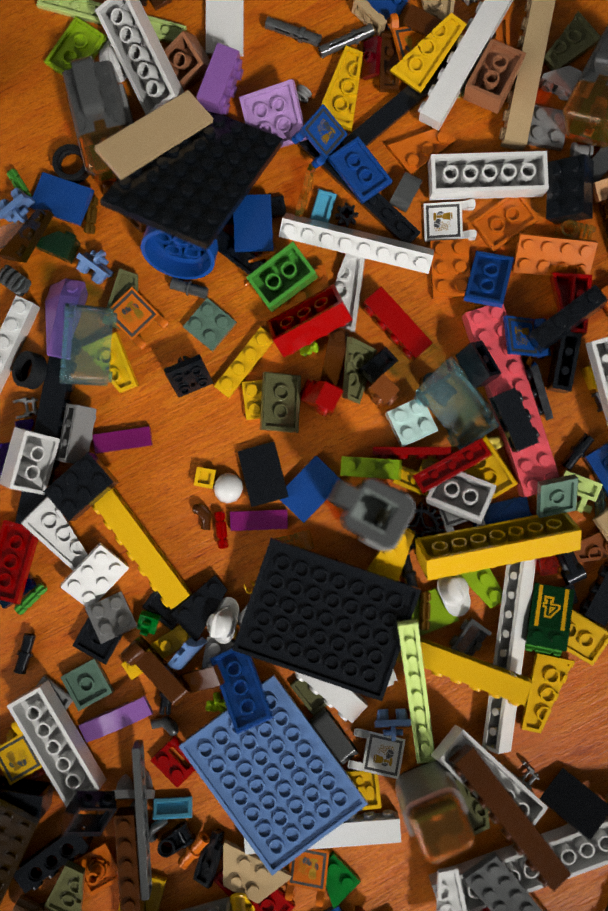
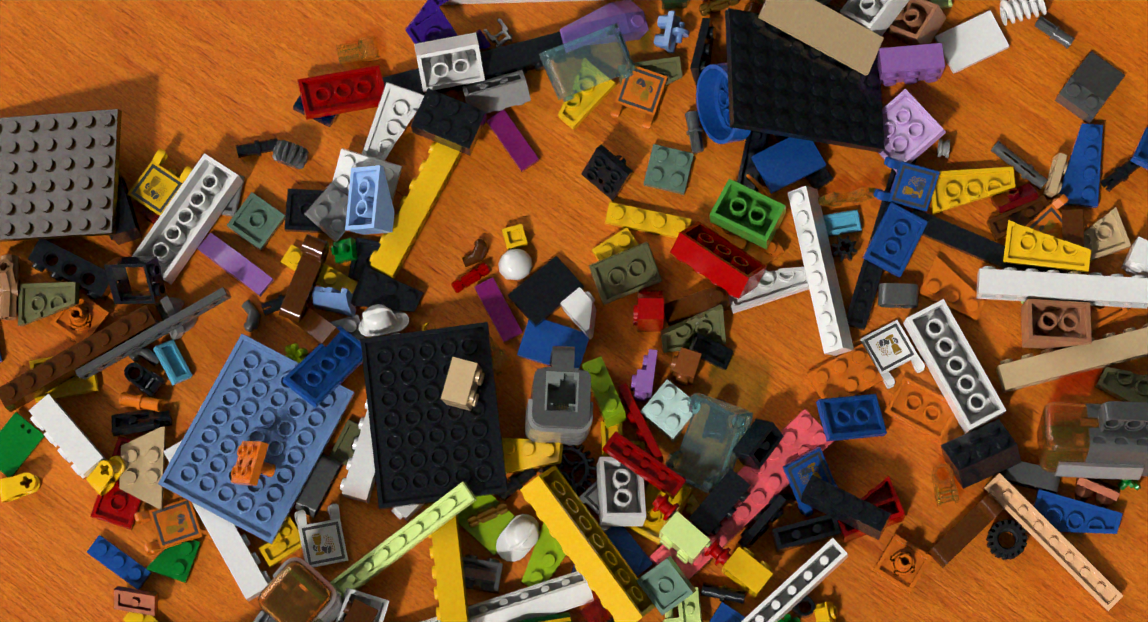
camera: 65 degrees right, 10 degrees down
black tyre [12,351,47,389] -> none
bright green axle [14,583,48,615] -> none
red plate [150,735,196,788] -> none
dark grey pin [265,16,322,47] -> none
lime plant [299,340,320,357] -> none
red brick [363,286,433,361] -> none
medium blue hips [374,709,411,742] -> none
orange plate [512,233,598,276] -> none
light grey plate [527,105,570,151] -> none
light grey slope [539,65,582,102] -> none
light grey bush [569,142,594,159] -> none
none -> orange plate [231,441,276,486]
none -> dark grey gear [272,140,309,169]
none -> light blue slope [345,165,394,235]
none -> tan brick [441,357,484,411]
none -> white slope [560,287,596,339]
none -> medium lavender plate [631,349,657,402]
none -> yellowish green brick [652,494,731,566]
none -> black wing [690,18,716,88]
none -> yellow brick [721,547,773,598]

